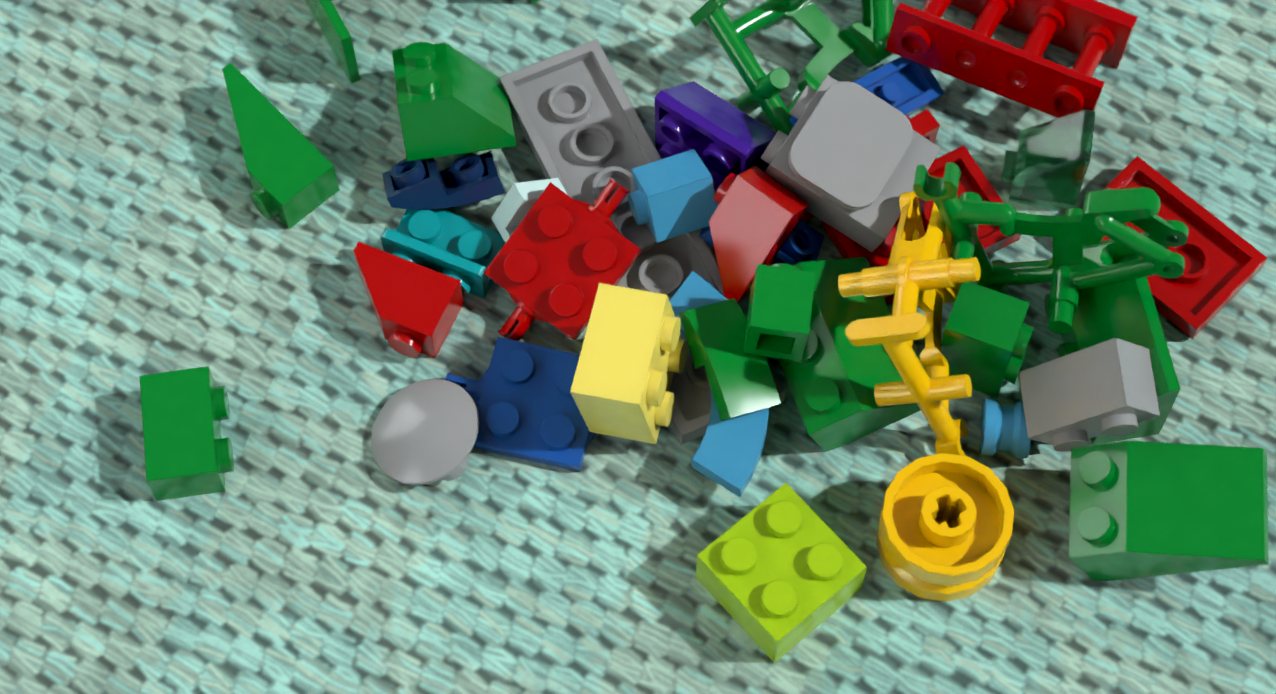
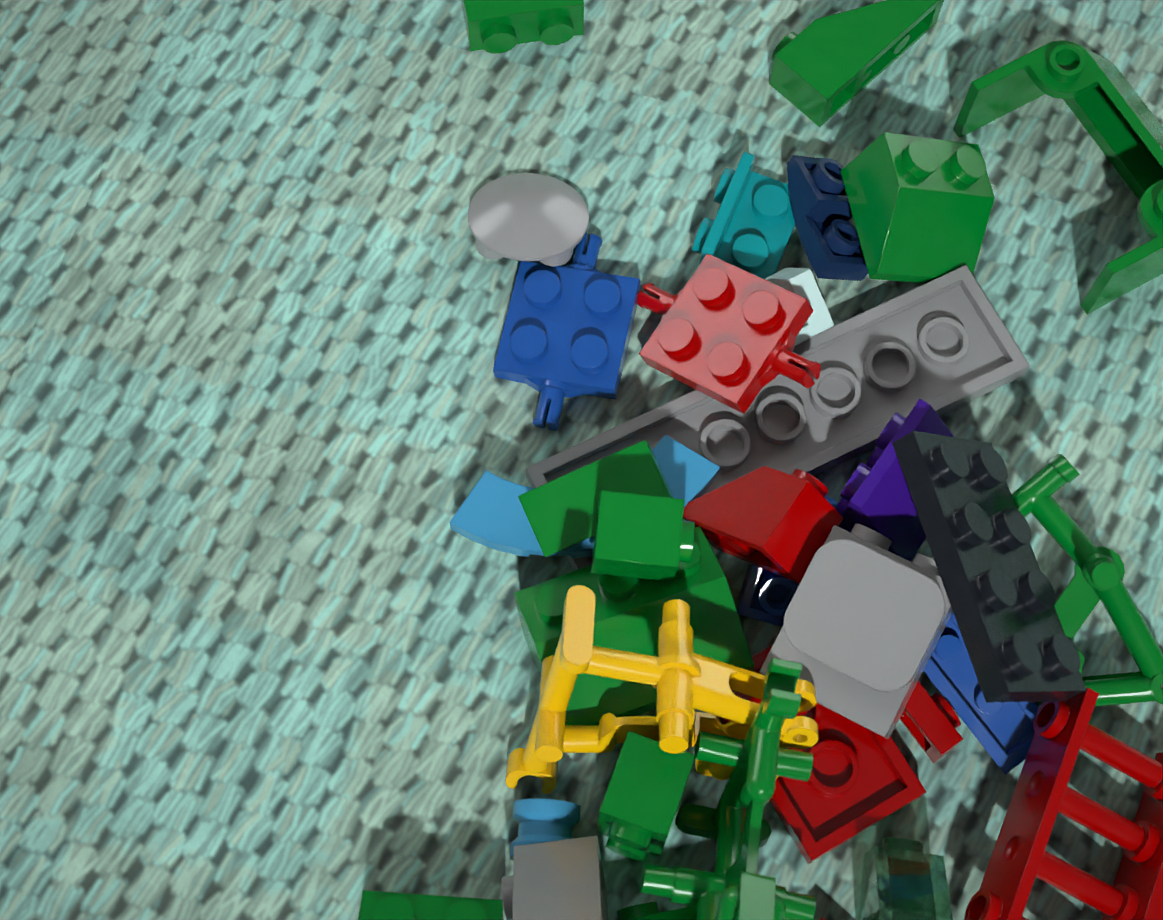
camera: 85 degrees right, 5 degrees up
red slope [353,241,464,359] -> none
light yellow brick [570,283,688,444] -> none
dark azure brick [628,149,717,243] -> none
lime brick [696,483,867,663] -> none
yellow wheel [876,453,1014,602] -> none
none -> black plate [892,431,1087,703]

